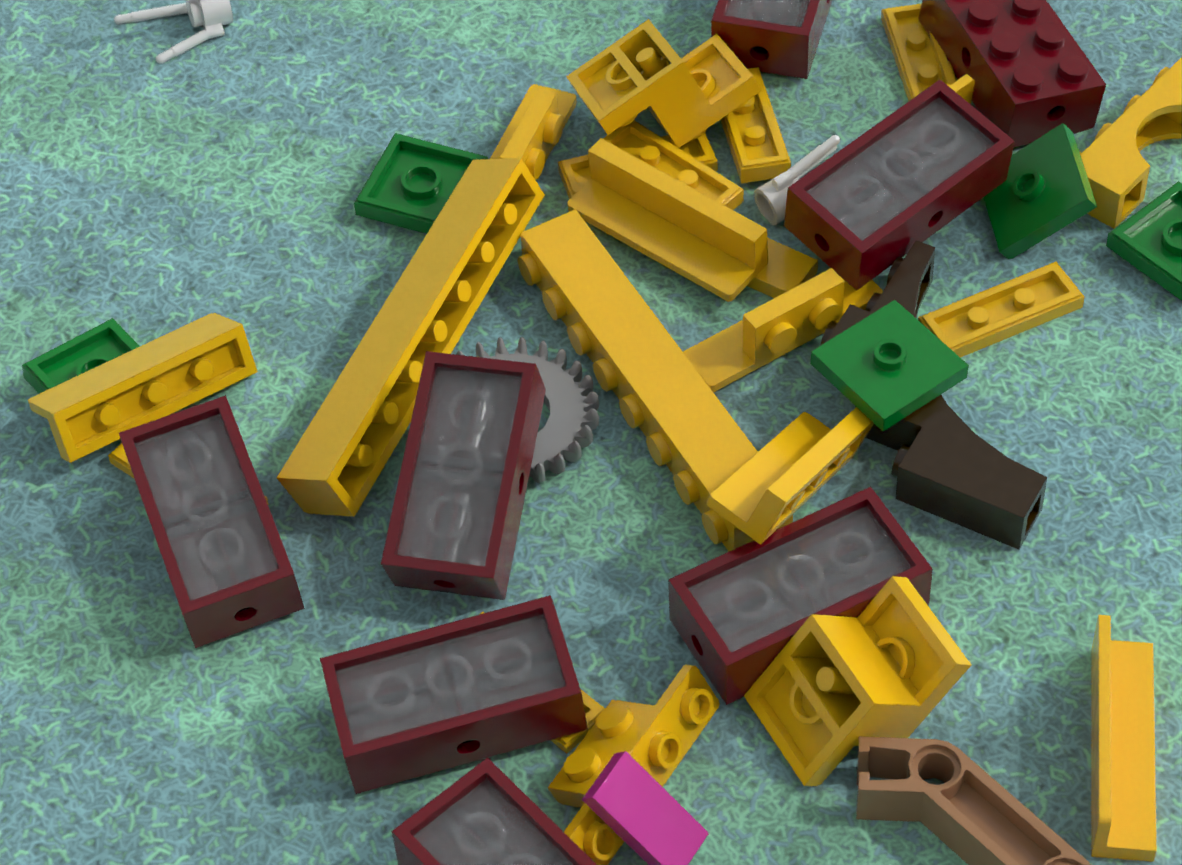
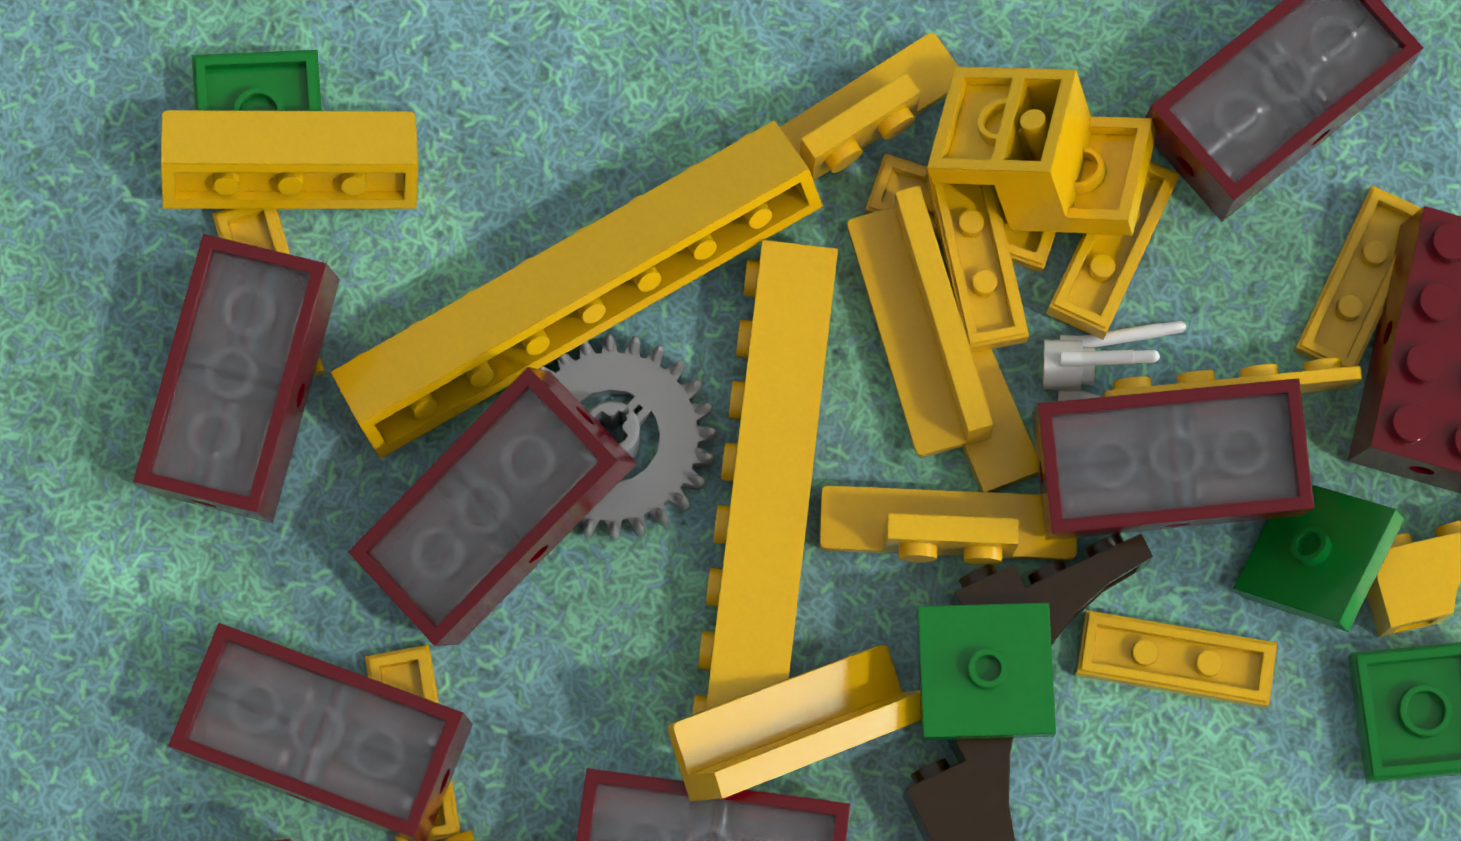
camera: 30 degrees right, 25 degrees up
green plate [354,133,488,234] -> none

